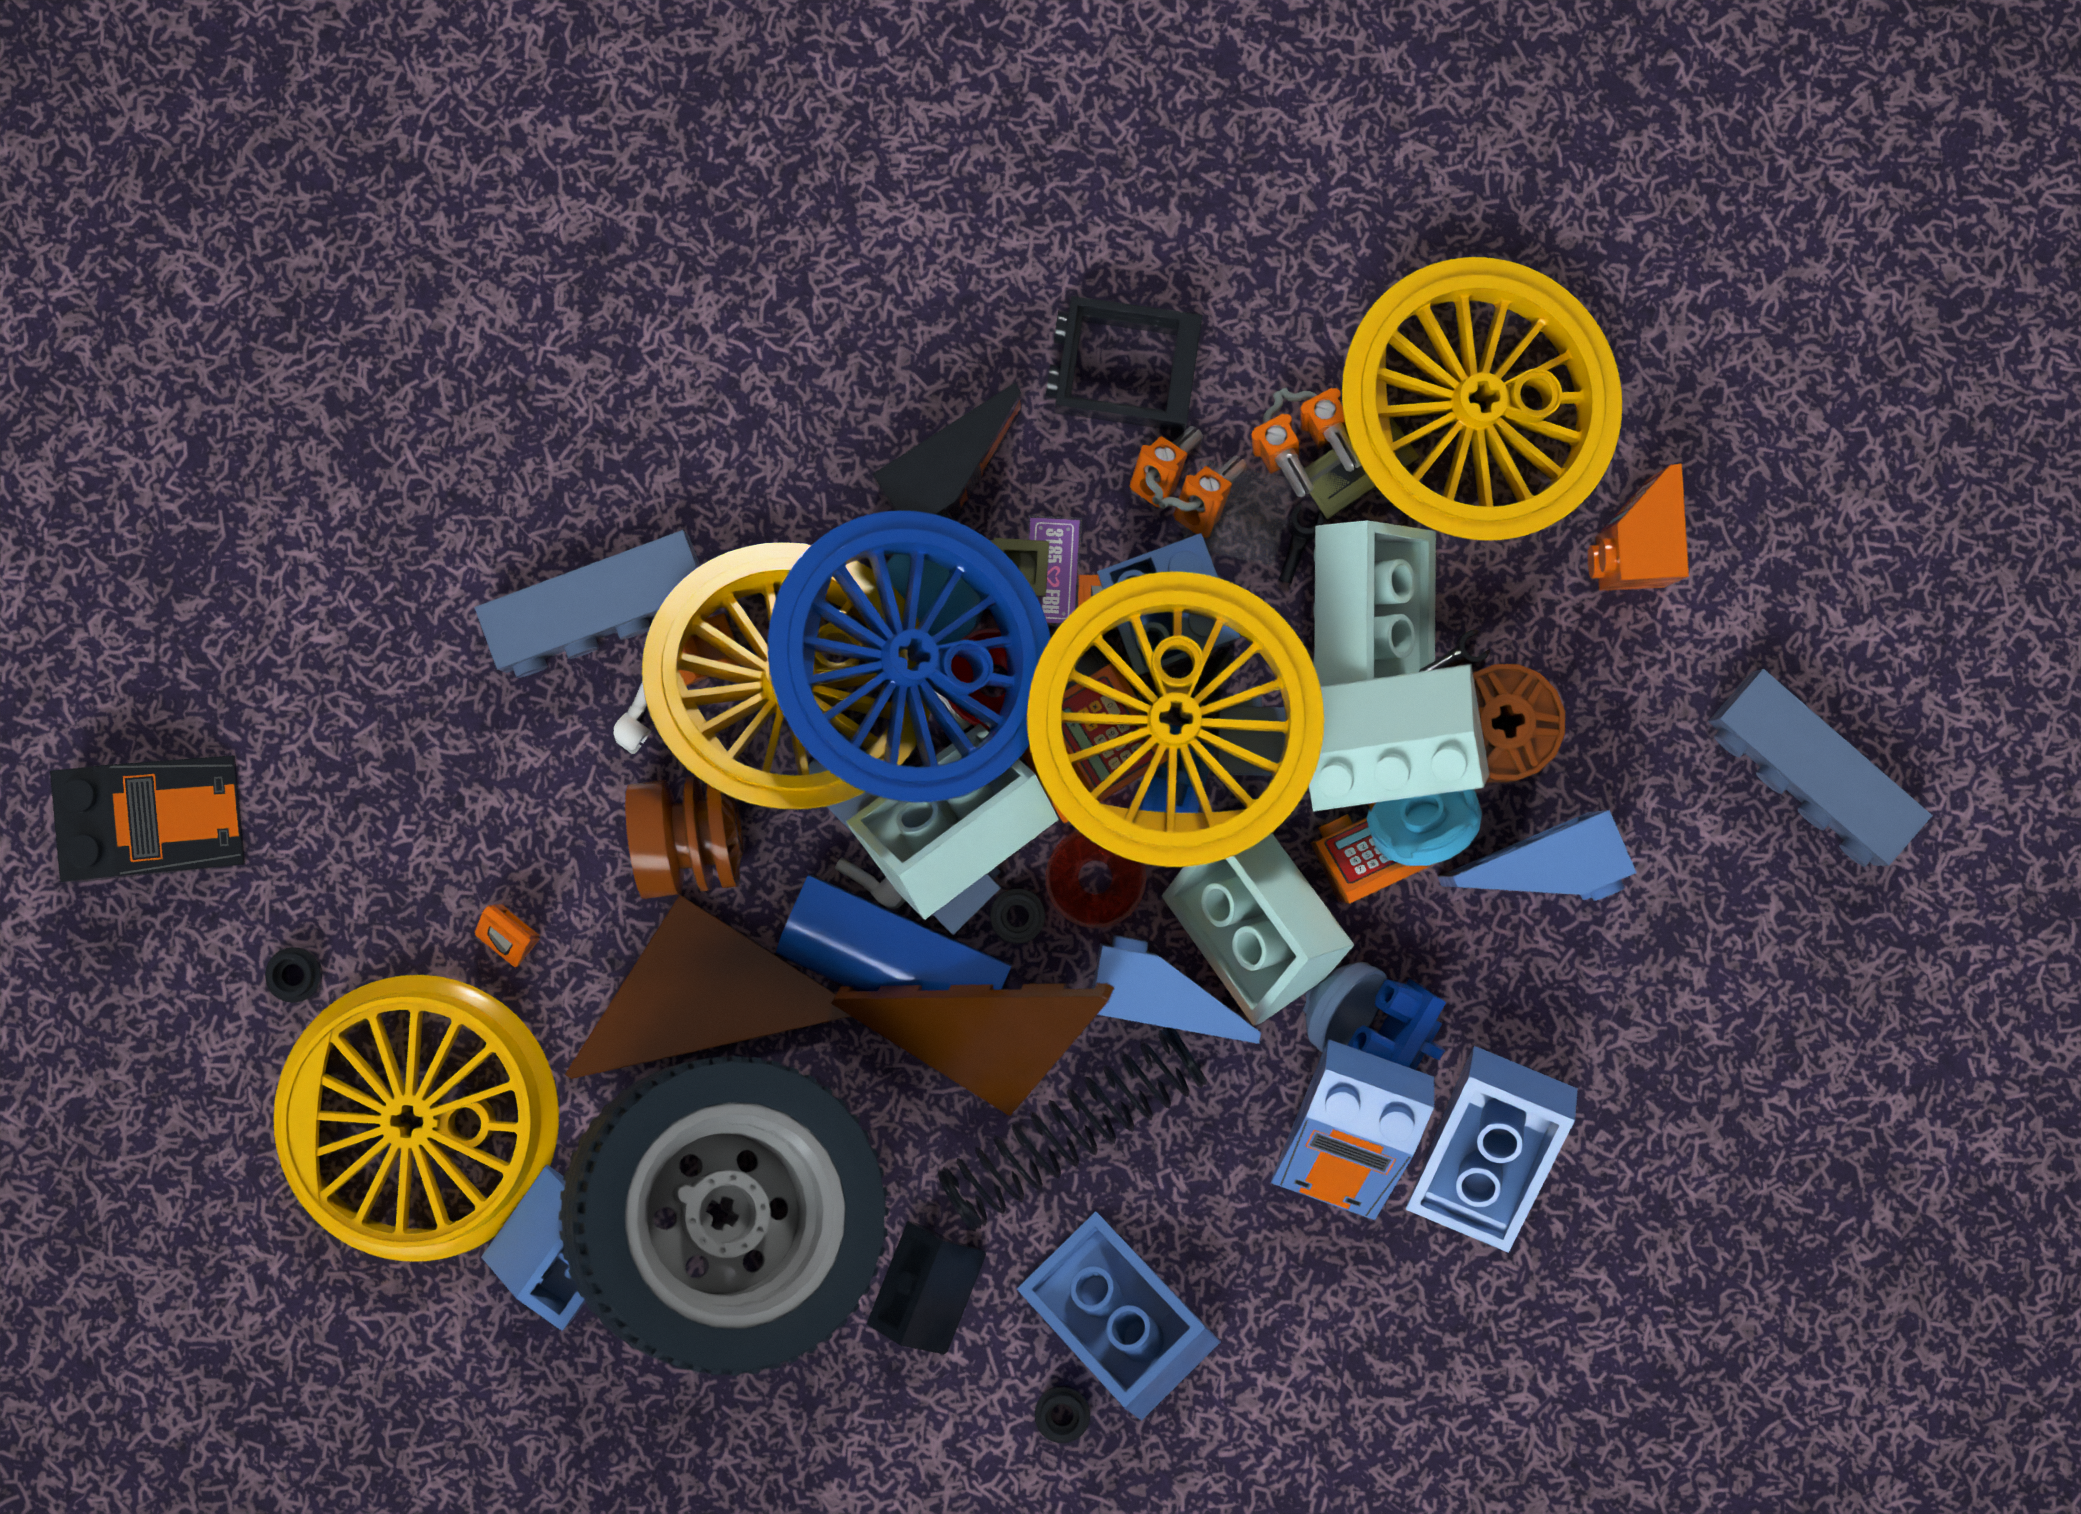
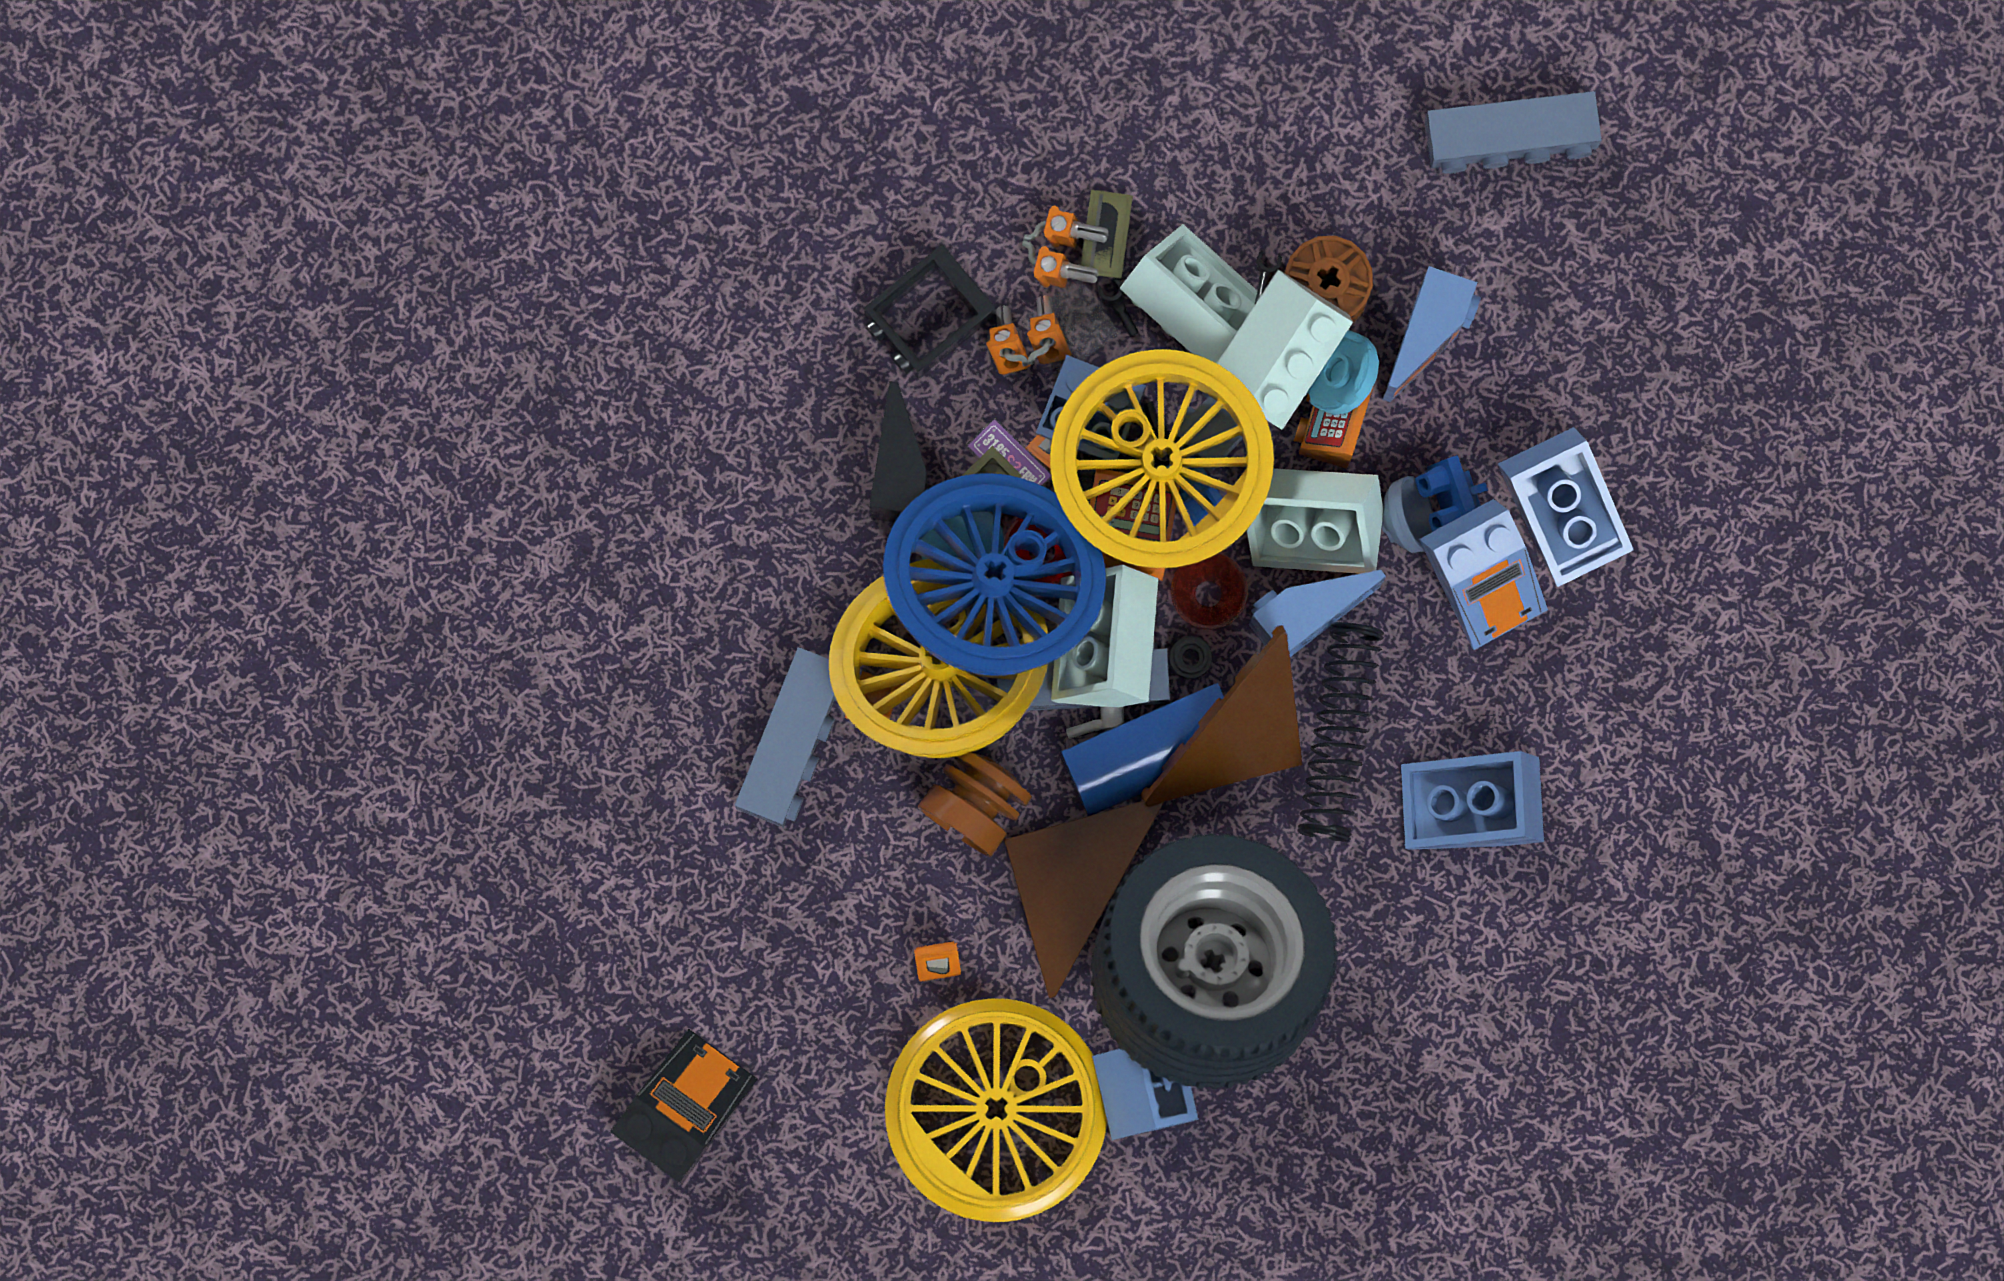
camera: 50 degrees left, 5 degrees down
black plate [265,947,322,1003] -> none
white hand [613,681,651,754] -> none
black panel [866,1221,986,1354] -> none
black plate [1035,1386,1090,1443] -> none
yellow piece [1342,257,1622,541] -> none
orange slope [1588,464,1689,591] -> none

